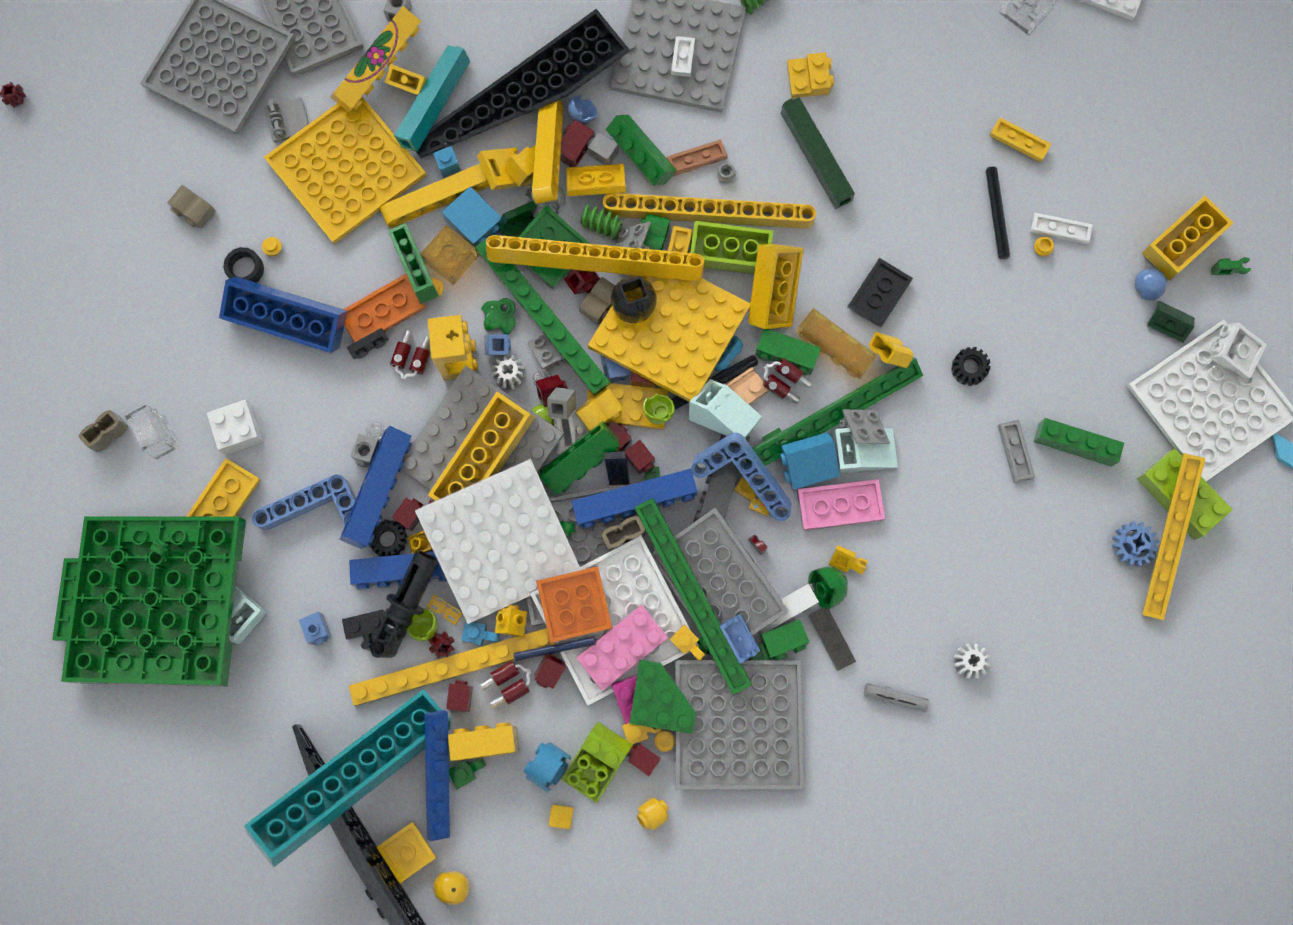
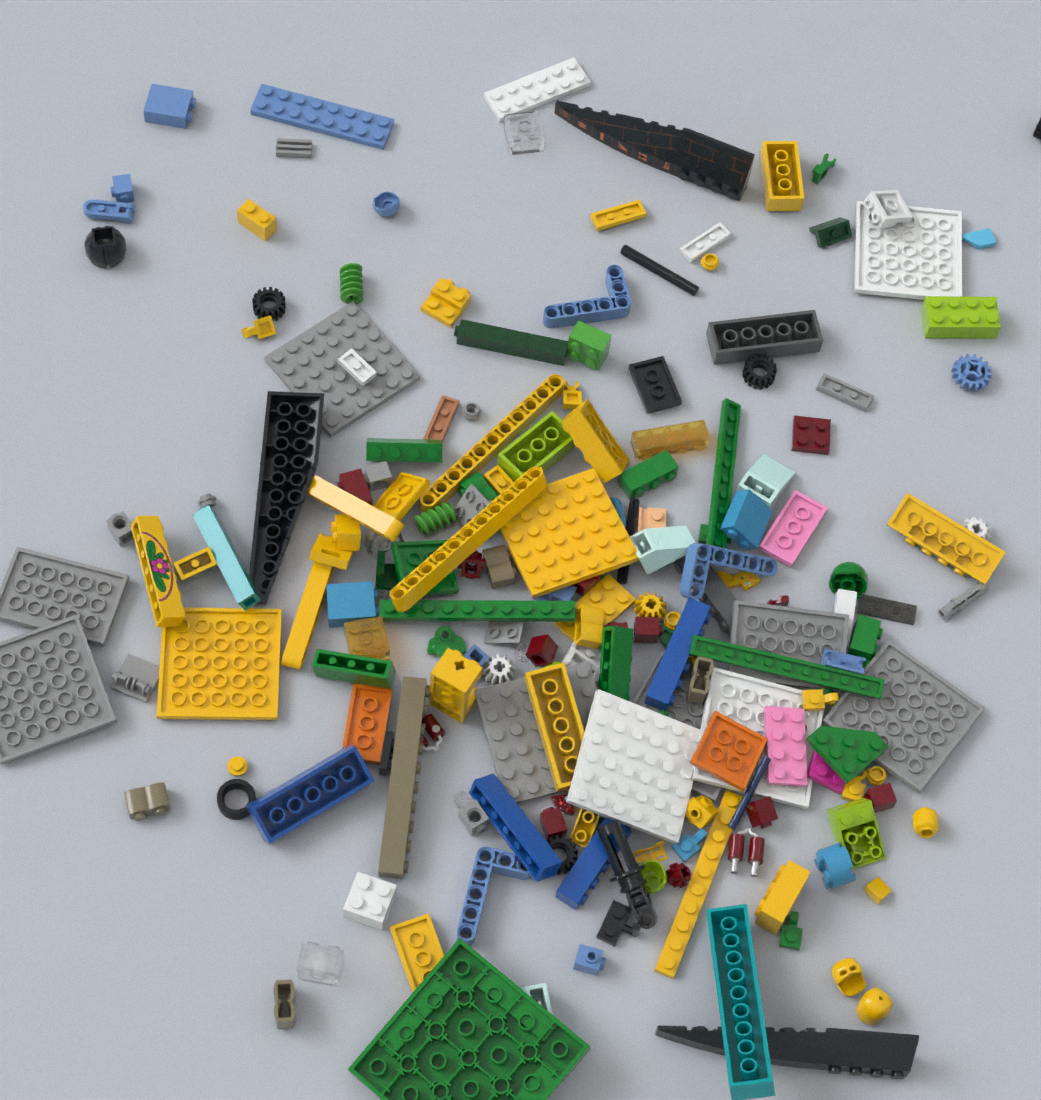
camera: 60 degrees left, 15 degrees down
green plate [149,539,170,557] -> none
yellow plate [377,821,437,883] -> none
blue plate [424,710,450,842] -> none
dark azure brick [433,146,461,179] -> none
dark red brick [446,680,473,712] -> none
light grey brick [547,387,576,419] -> none
medium blue hair [567,95,597,124] -> none
black plate [604,452,630,485] -> none
black piece [611,276,657,323] -> none
lime hair [643,394,675,424] -> none
dark red piece [763,358,812,404] -> none
yellow plate [828,545,868,574] -> none
light grey hinge [839,409,890,444] -> none
yellow brick [869,332,914,368] -> none
green brick [1034,418,1124,467] -> none
medium blue hair [1135,268,1166,301] -> none
yellow plate [1142,453,1206,620] -> none
none -> light grey plate [197,494,217,508]
none -> dark tan brick [378,676,430,879]
none -> medium blue beam [543,265,631,328]
none -> black wedge [554,100,755,201]
none -> yellow plate [562,381,582,409]
none -> bright green brick [566,320,612,371]
none -> yellow gear [634,591,667,622]
none -> yellow plate [663,611,681,630]
none -> dark grey brick [706,310,823,365]
none -> dark red plate [791,415,831,455]
none -> yellow helmet [831,957,866,997]
none -> yellow plate [887,493,1006,584]

